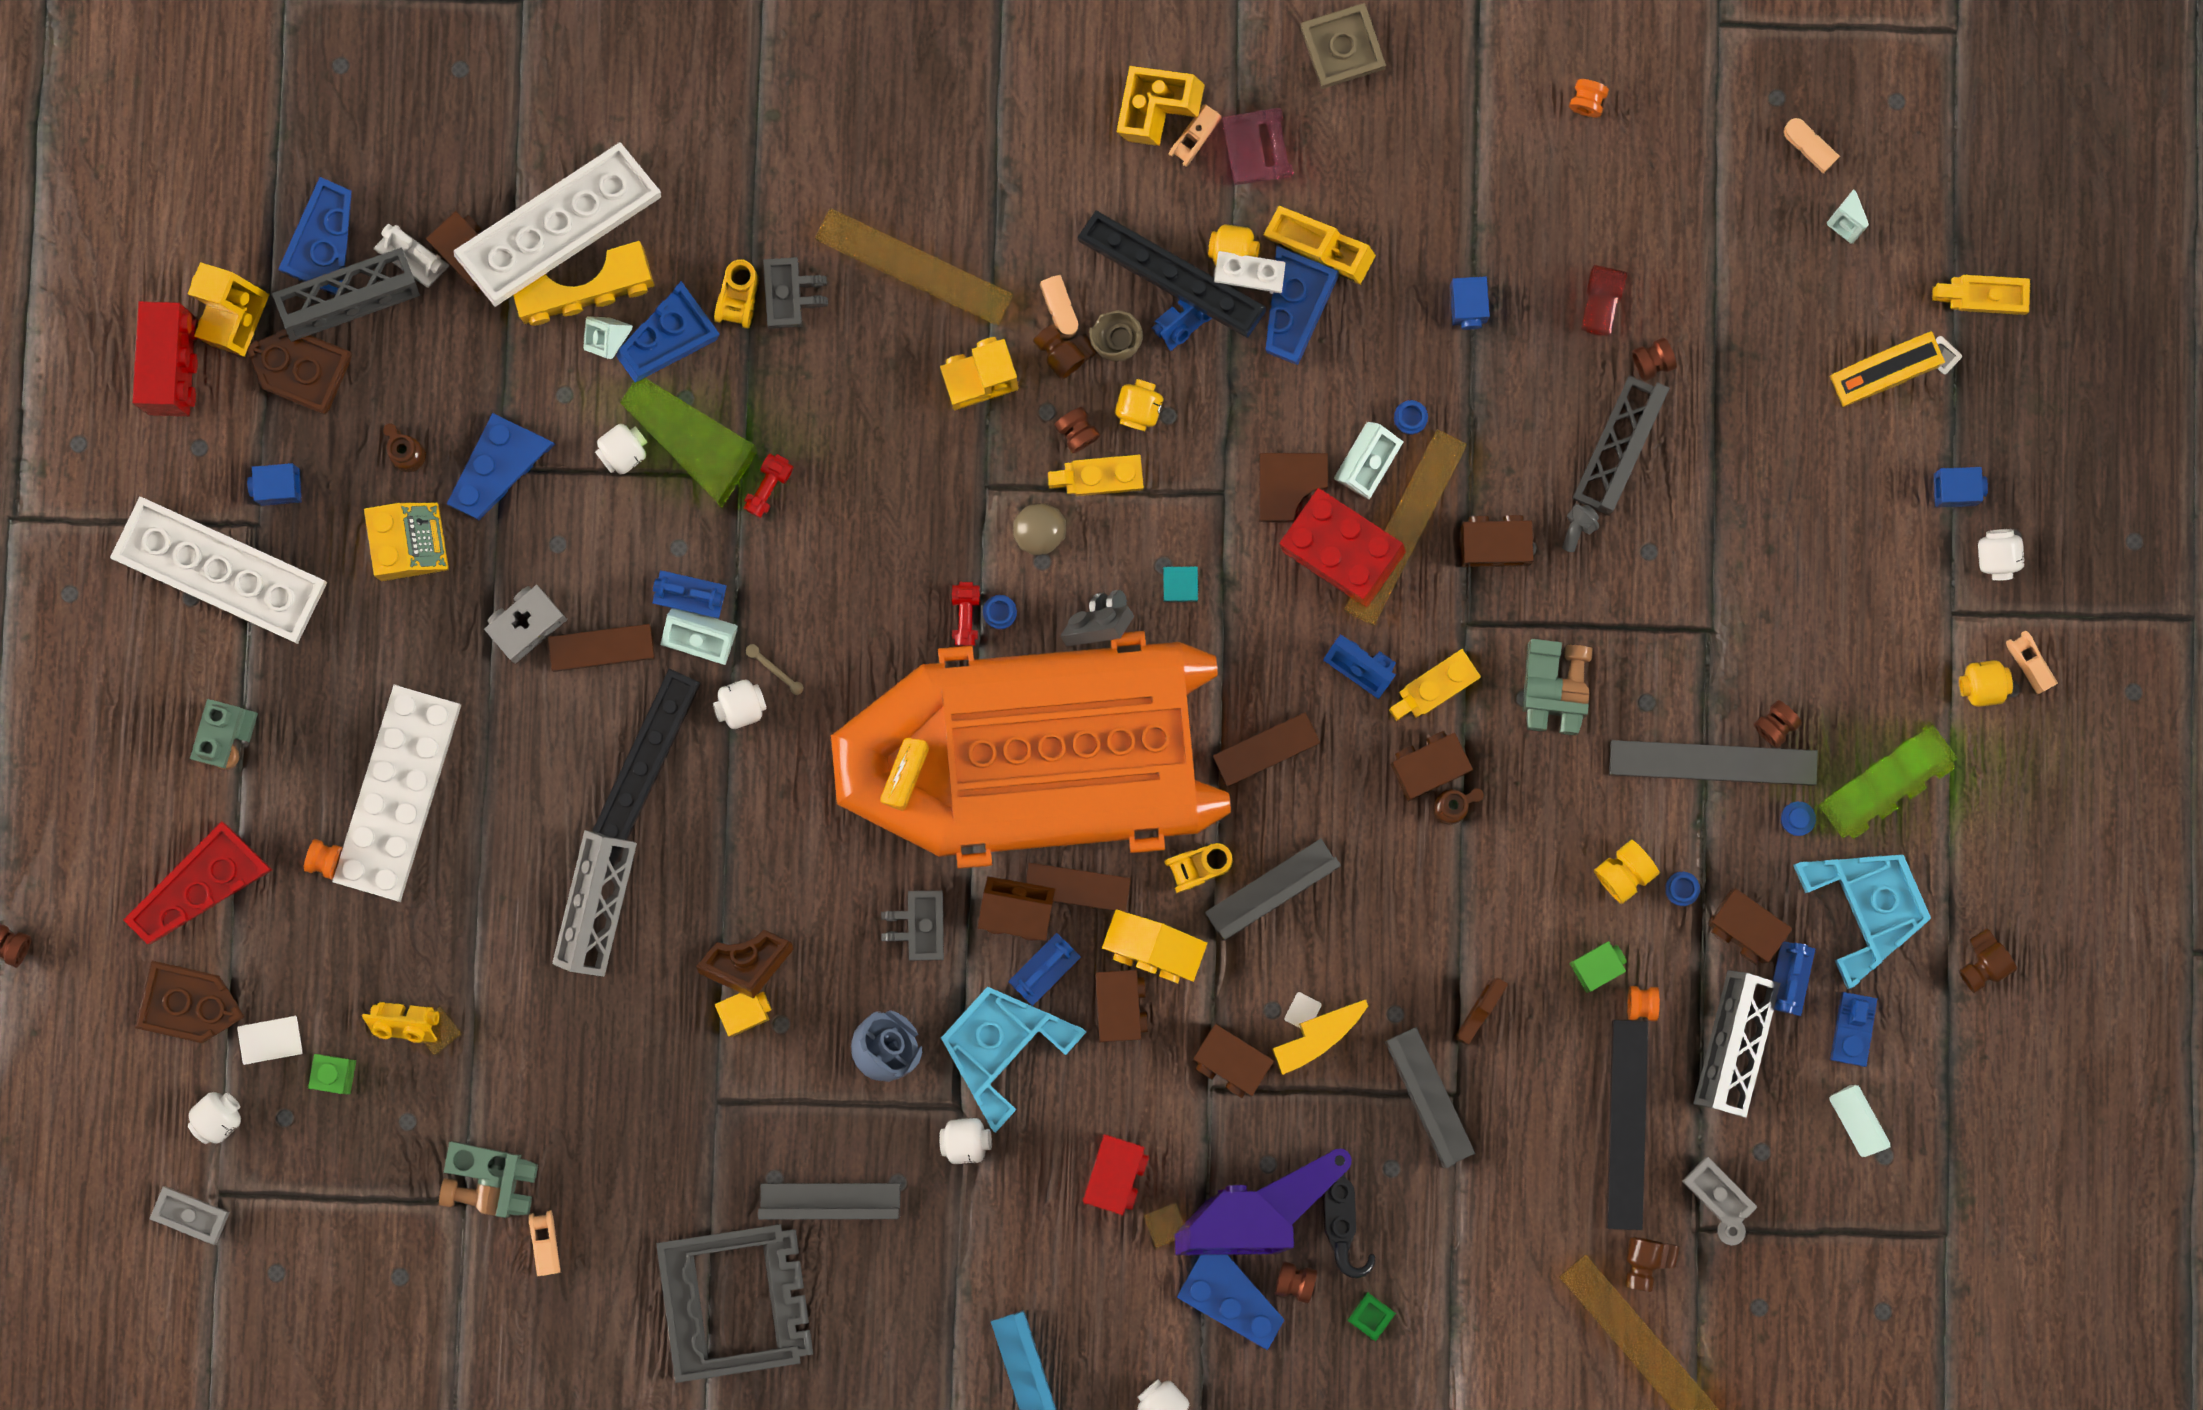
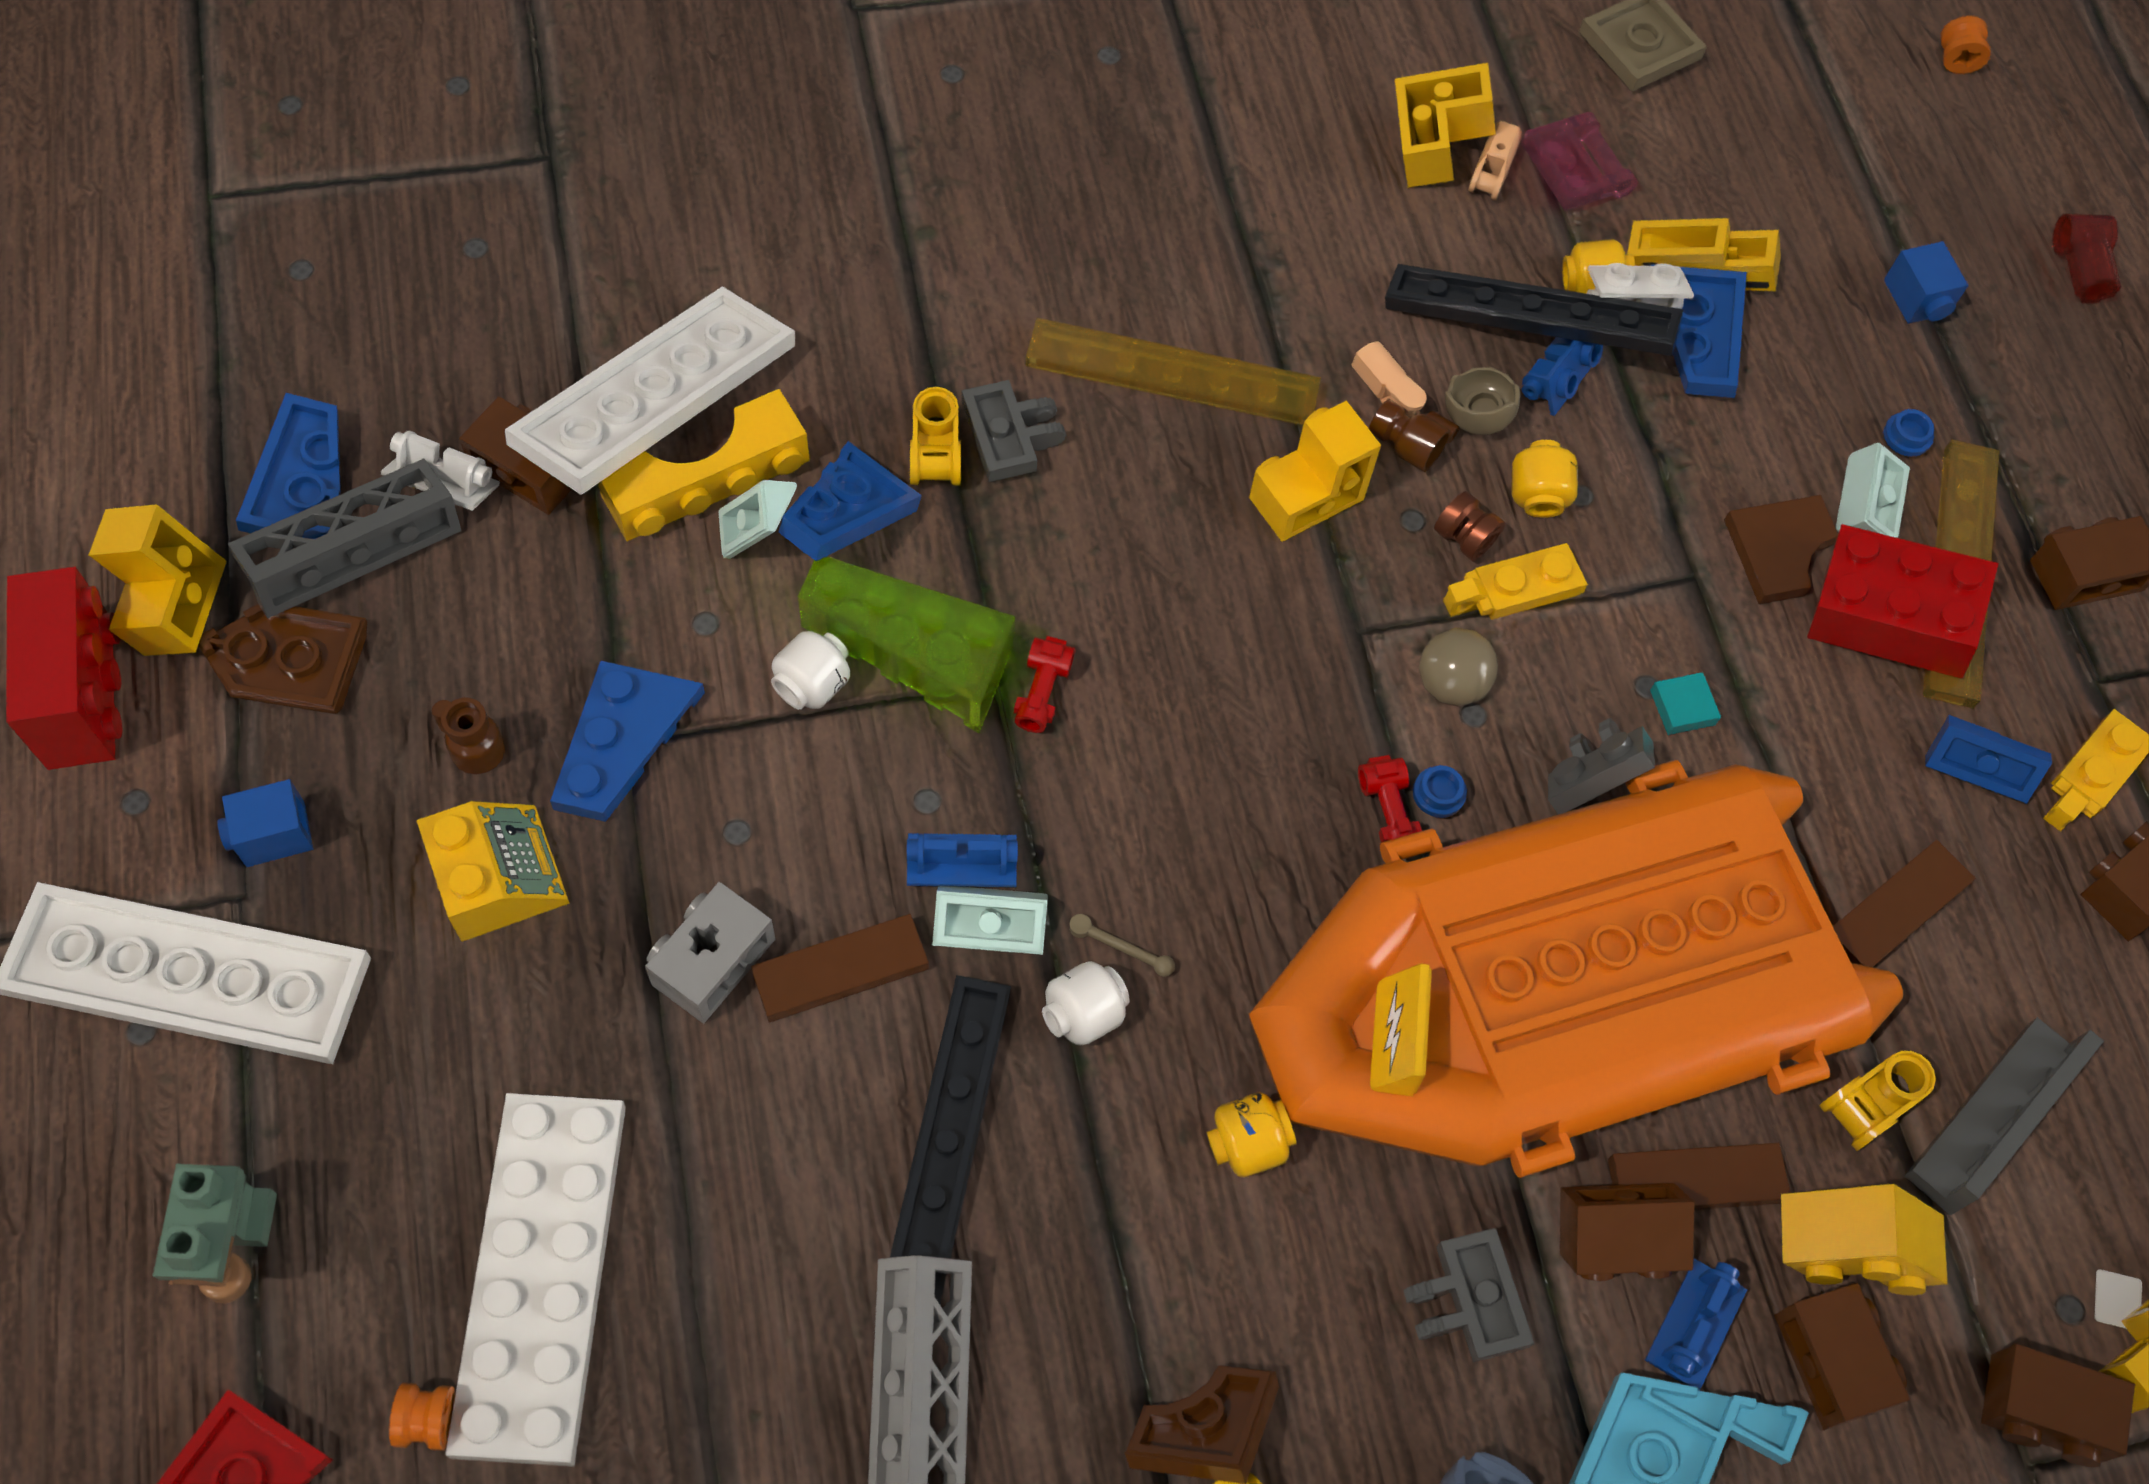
camera: 20 degrees left, 20 degrees down
none -> yellow head [1206,1092,1297,1178]

